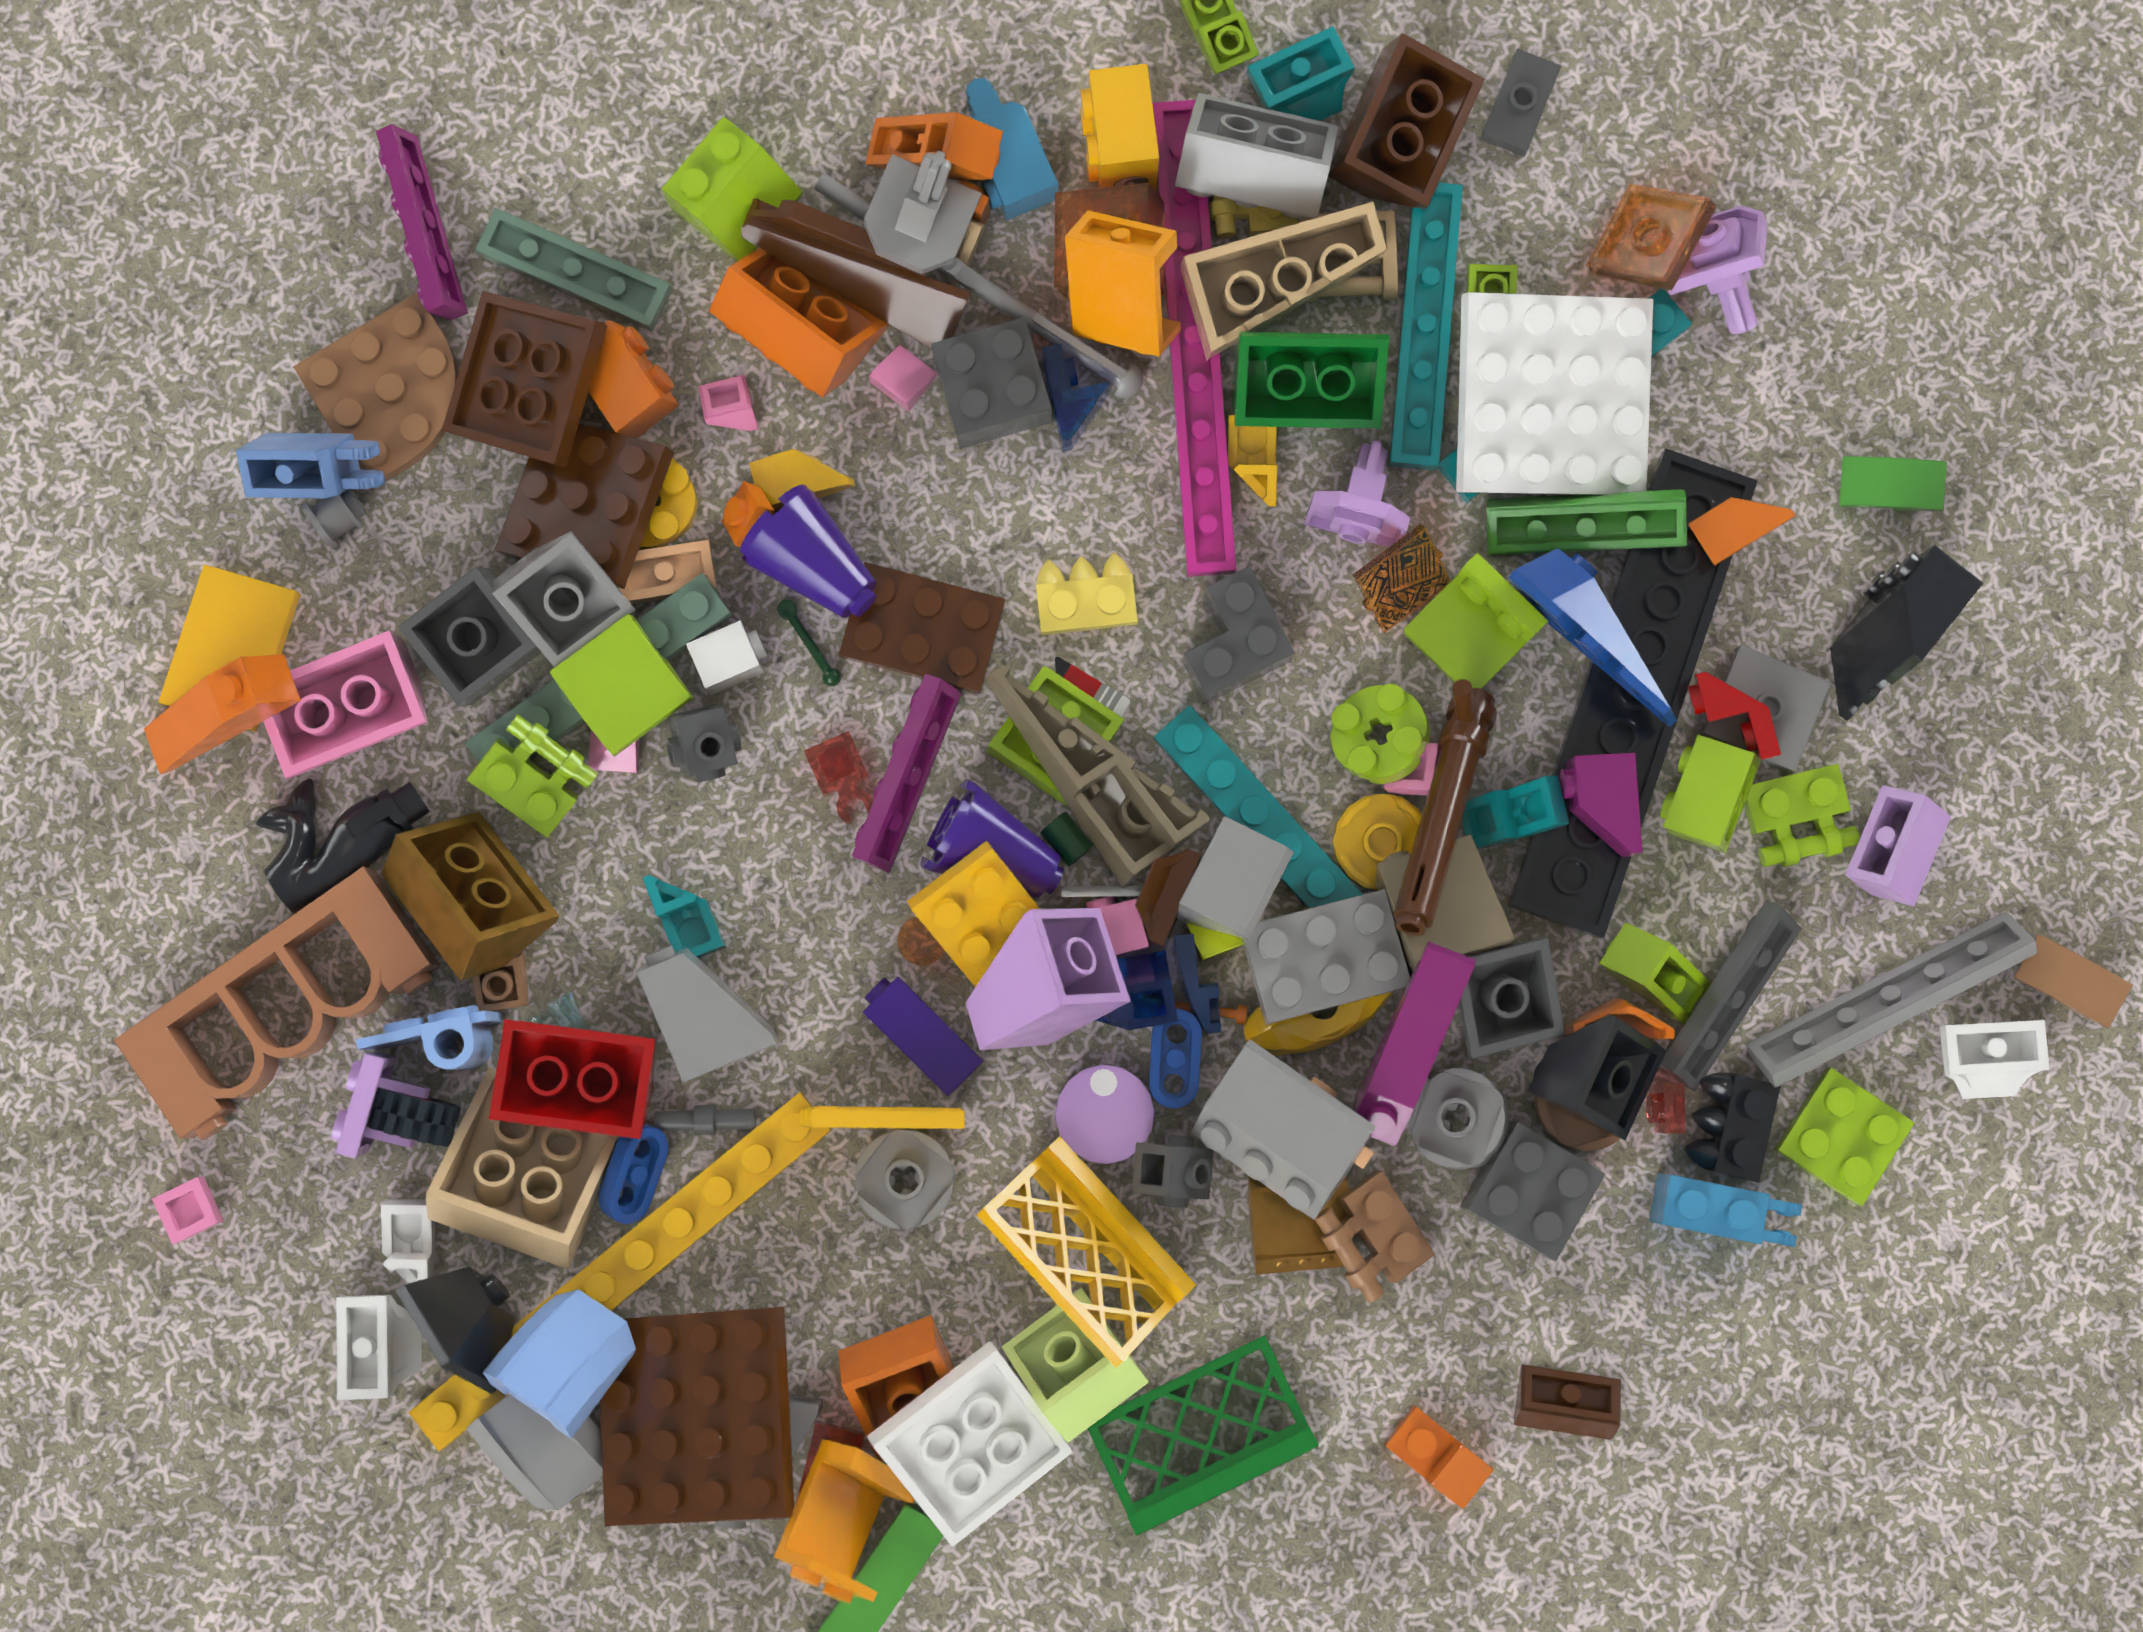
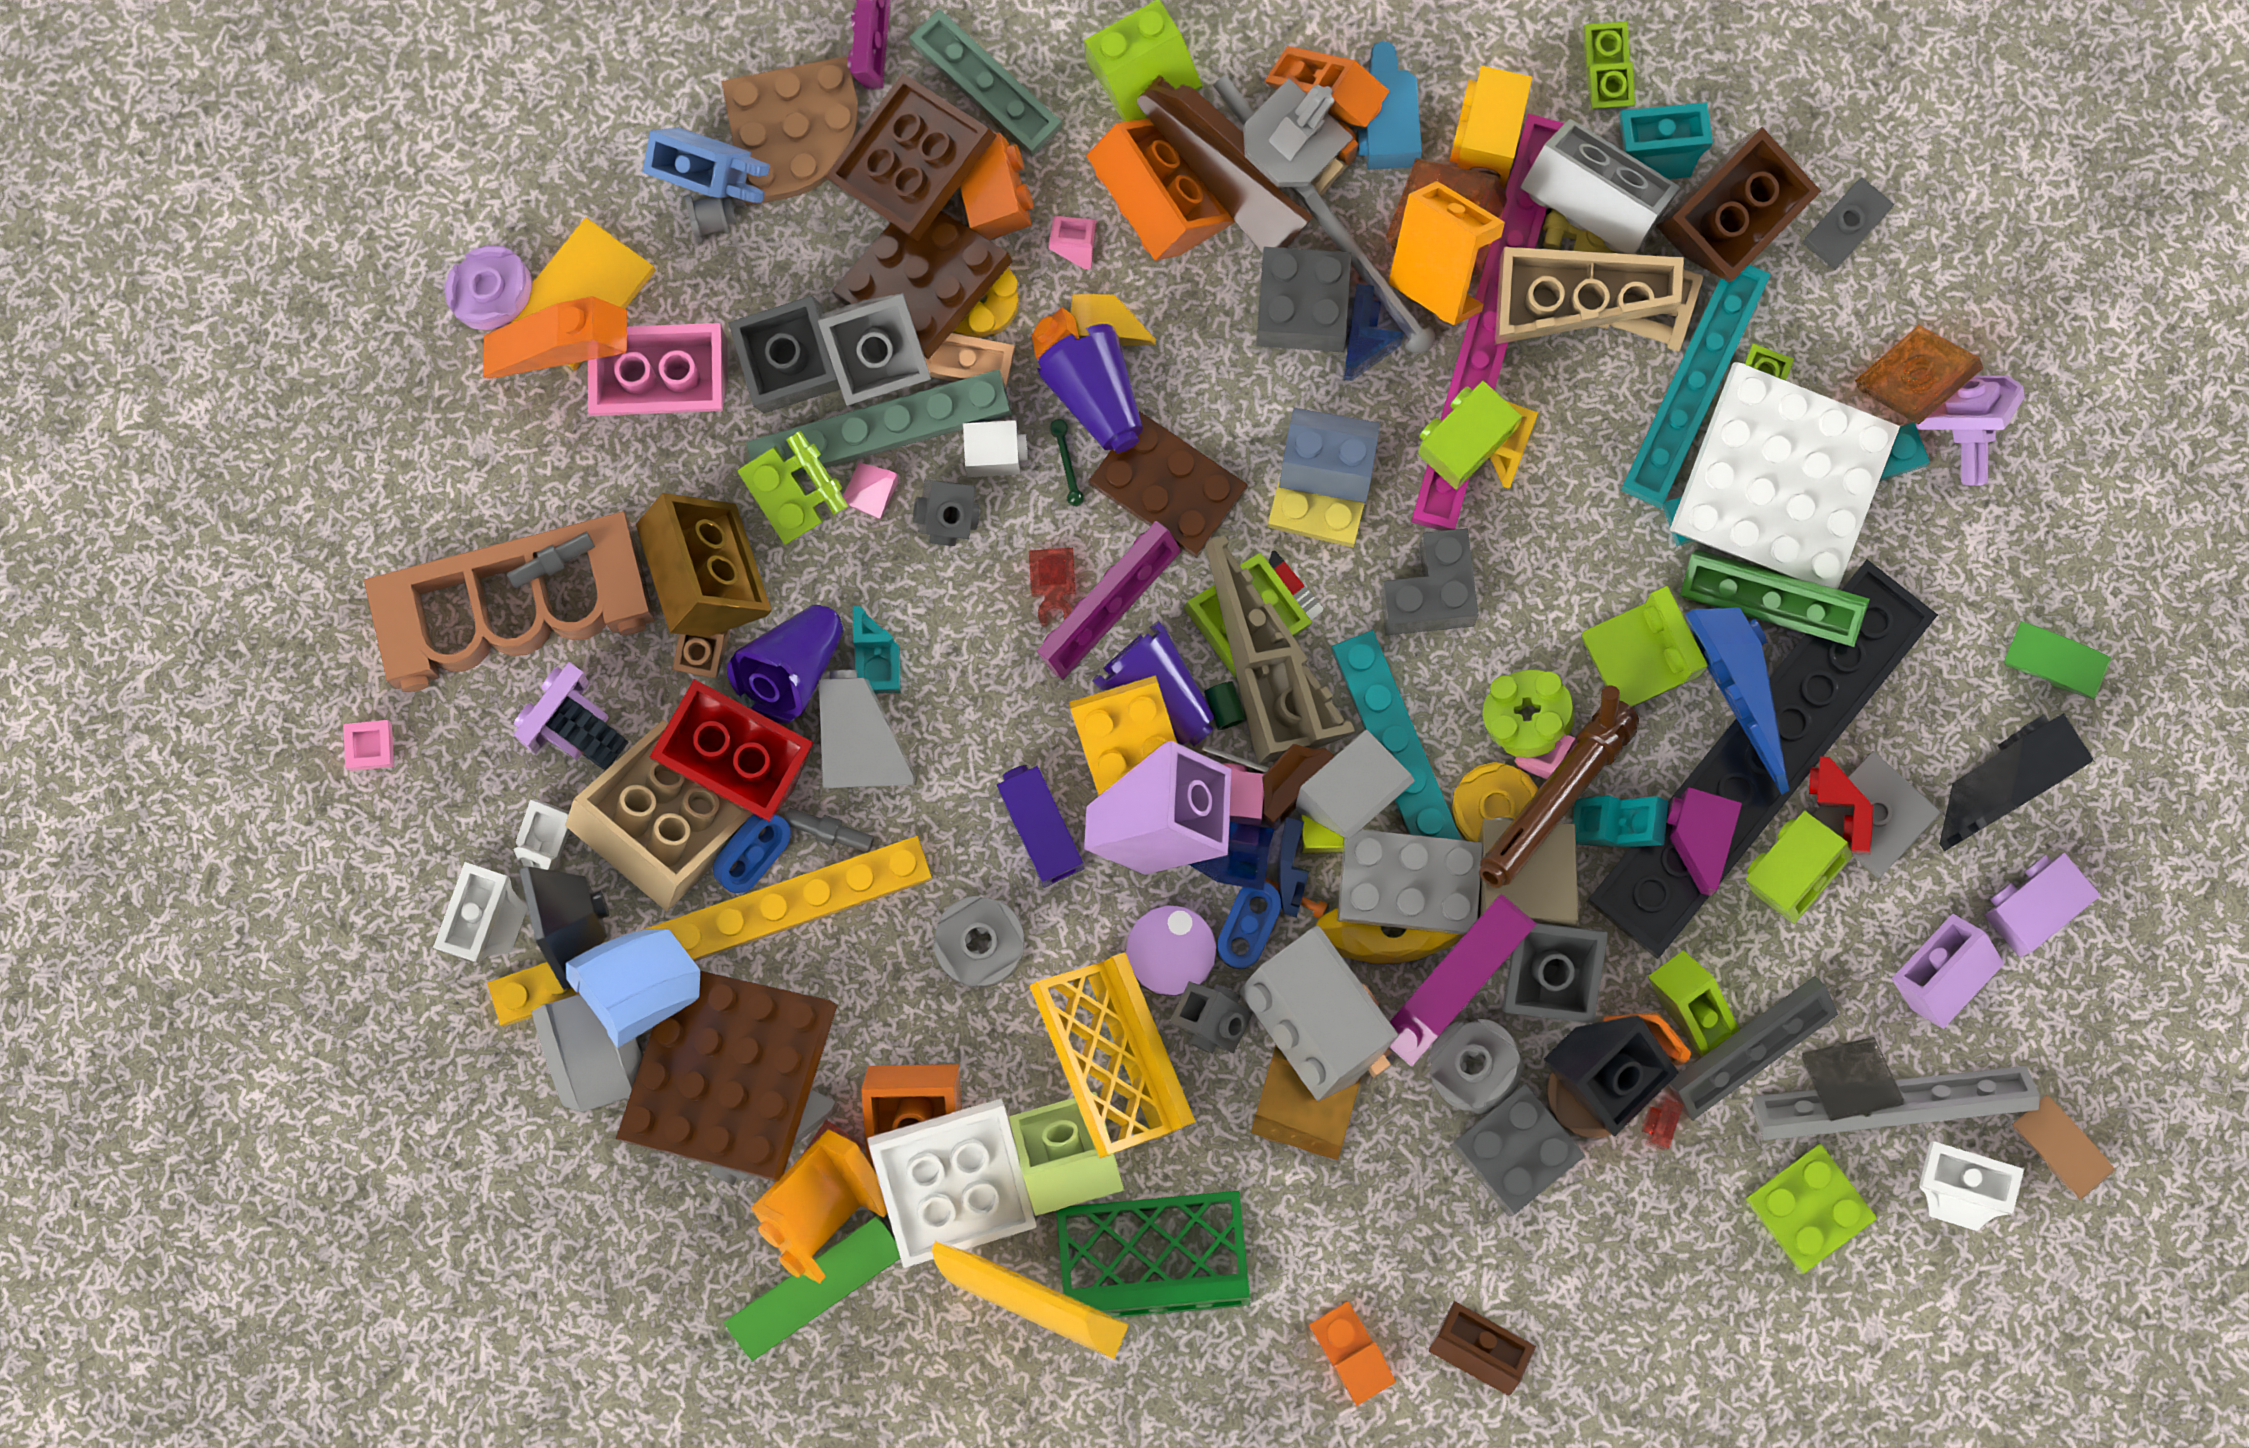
camera: 25 degrees right, 5 degrees down
black piece [256,778,430,914] -> none
light blue piece [355,1005,504,1070] -> none
lime slope [550,613,694,756] -> none
yellow tile [800,1106,965,1129] -> none
bright pink slope [869,345,938,412] -> none
clear orange plate [897,917,945,966] -> none
green slope [1232,332,1389,429] -> none
lavender piece [1304,440,1410,550] -> none
medium nougat plate [1315,1171,1435,1303] -> none
clear orange piece [1353,524,1451,633] -> none
dark azure hinge [1649,1173,1802,1247] -> none
black plate [1684,1072,1781,1183] -> none
orange slope [1688,497,1797,565] -> none
lime plate [1744,763,1860,867] -> none
none -> lavender tile [444,245,532,330]
none -> dark grey bar [507,531,595,589]
none -> dark purple cone [727,604,844,723]
none -> yellow slope [931,1241,1129,1360]
none -> sand blue slope [1279,408,1380,503]
none -> lime brick [1418,381,1522,491]
none -> clear smoke piece [1802,1037,1904,1122]
none -> lavender brick [1984,853,2101,957]

